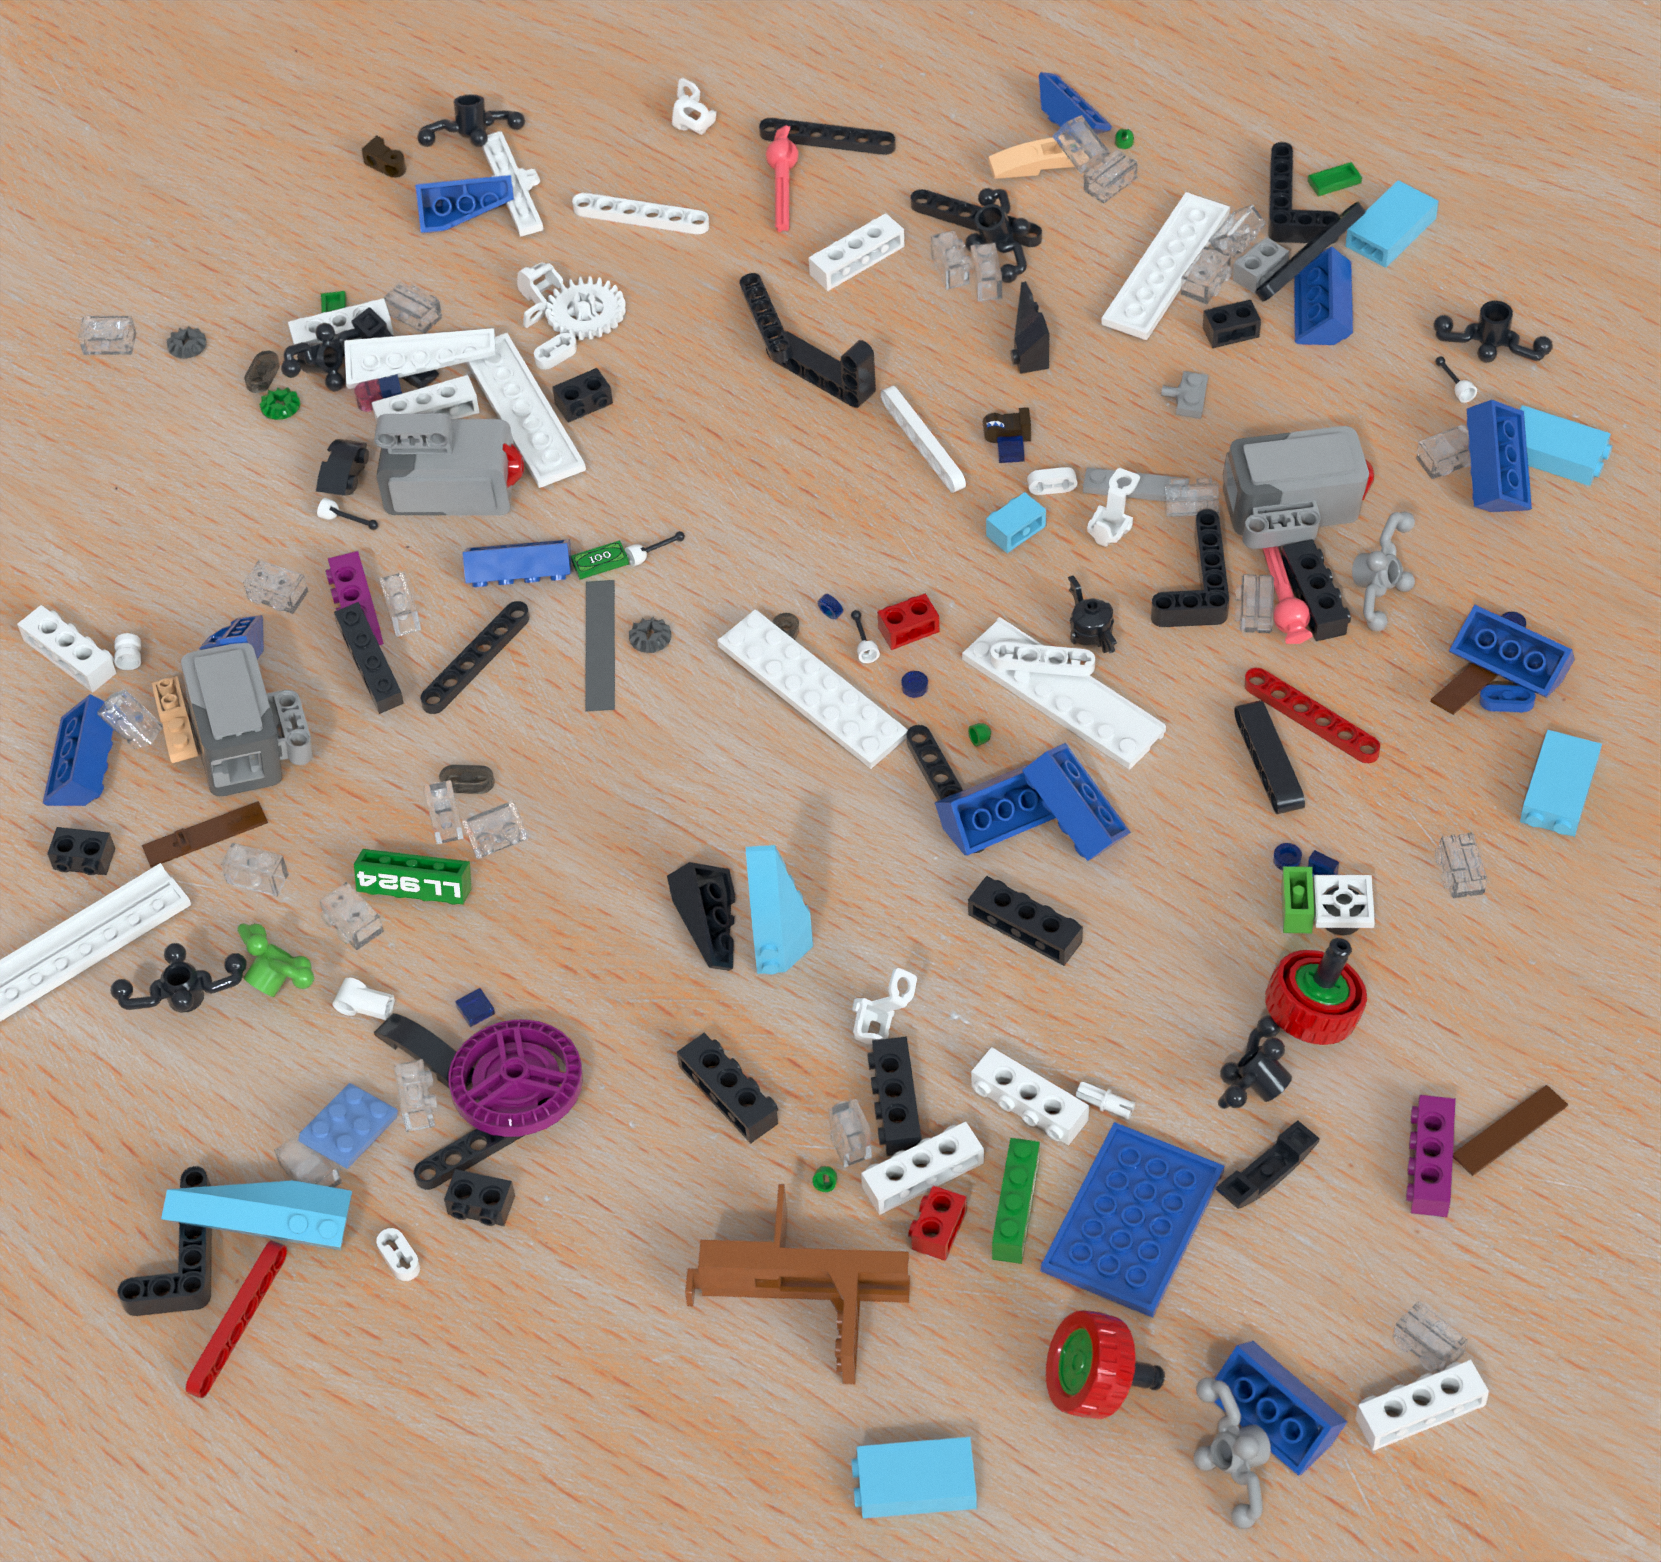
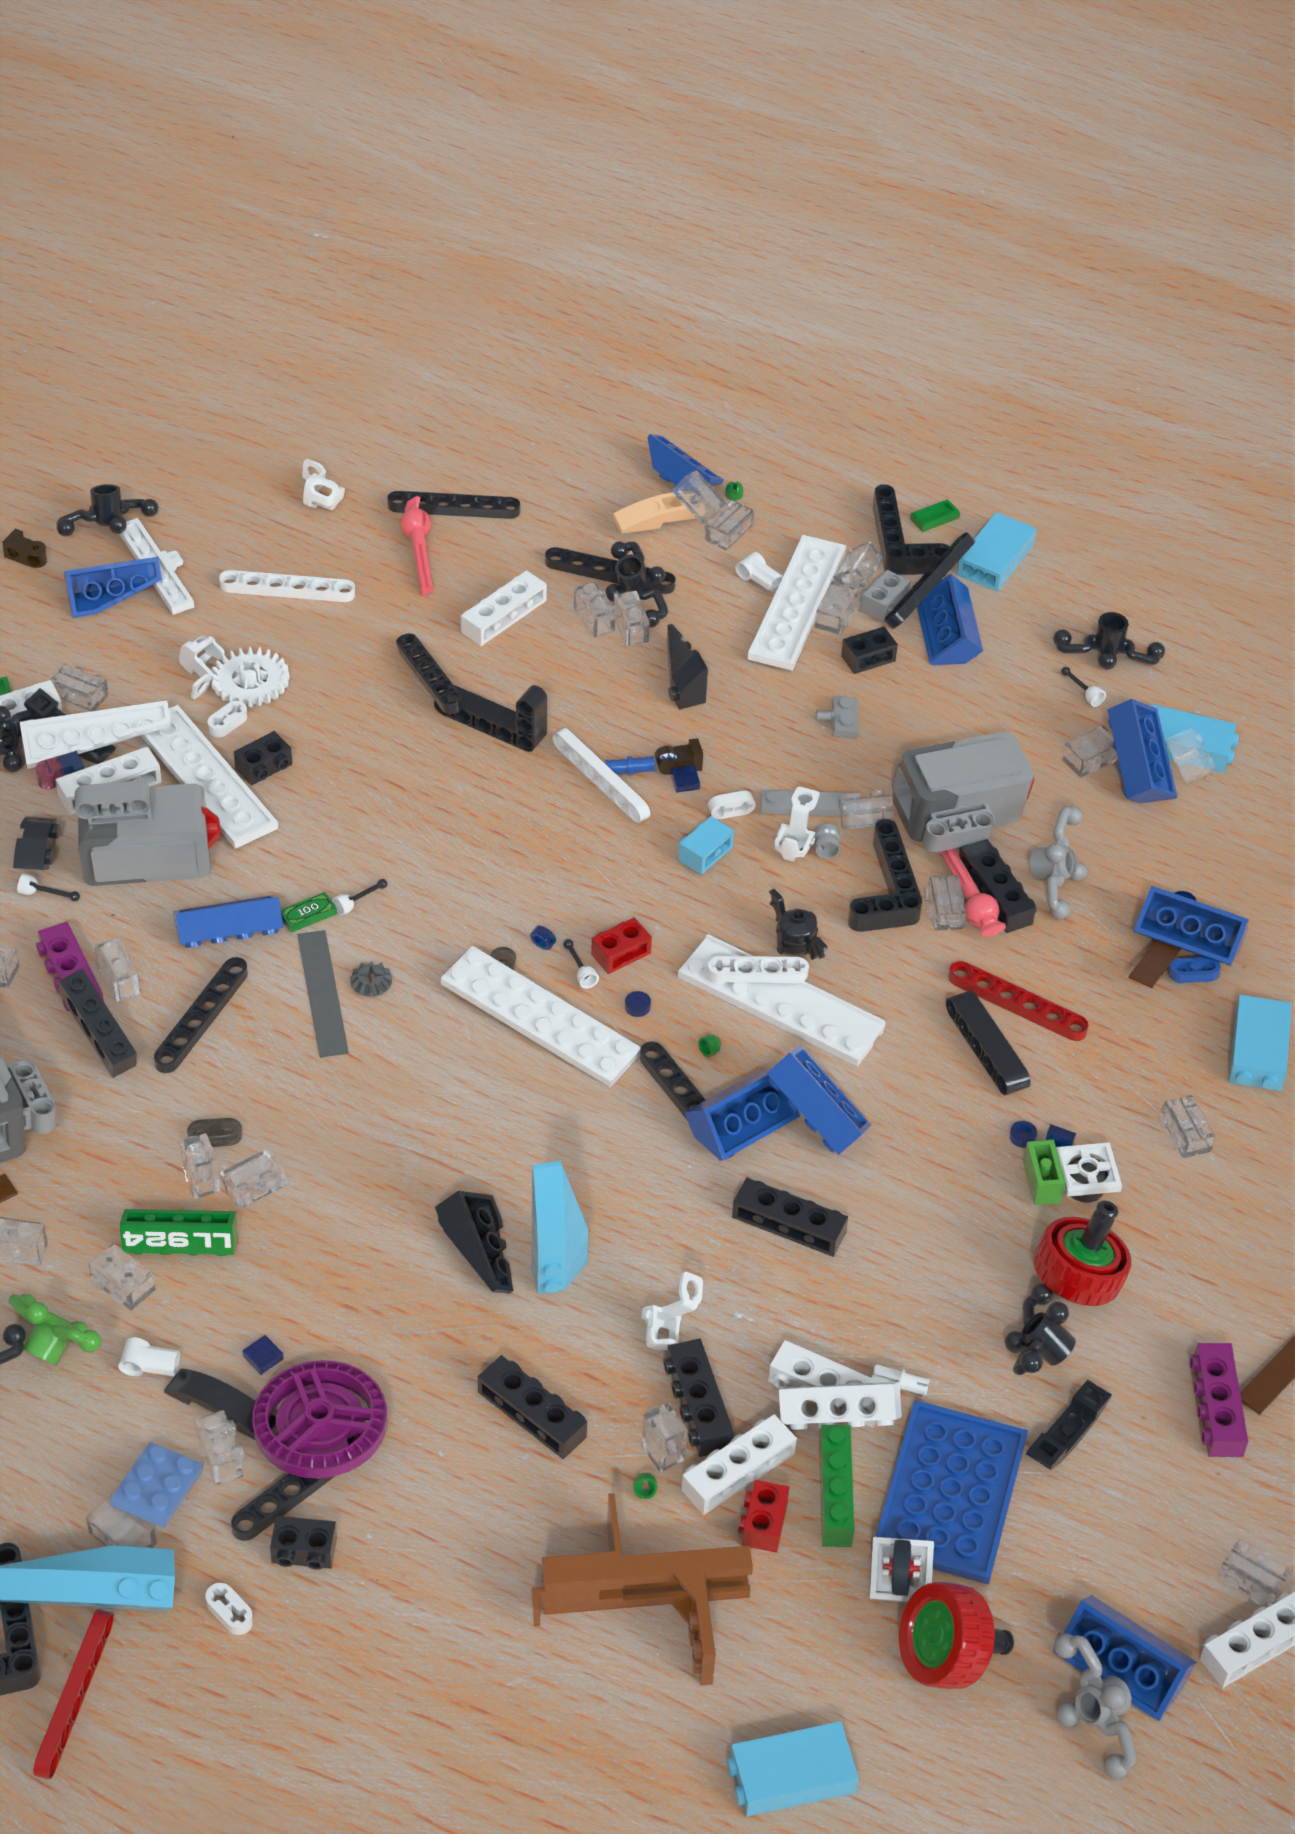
camera: 15 degrees left, 5 degrees down
none -> blue pin [605,756,655,776]
none -> white piece [735,552,783,592]
none -> white brick [779,1382,902,1430]
none -> light grey wheel [815,824,841,859]
none -> white plate [870,1537,934,1602]
none -> clear brick [1165,727,1215,786]

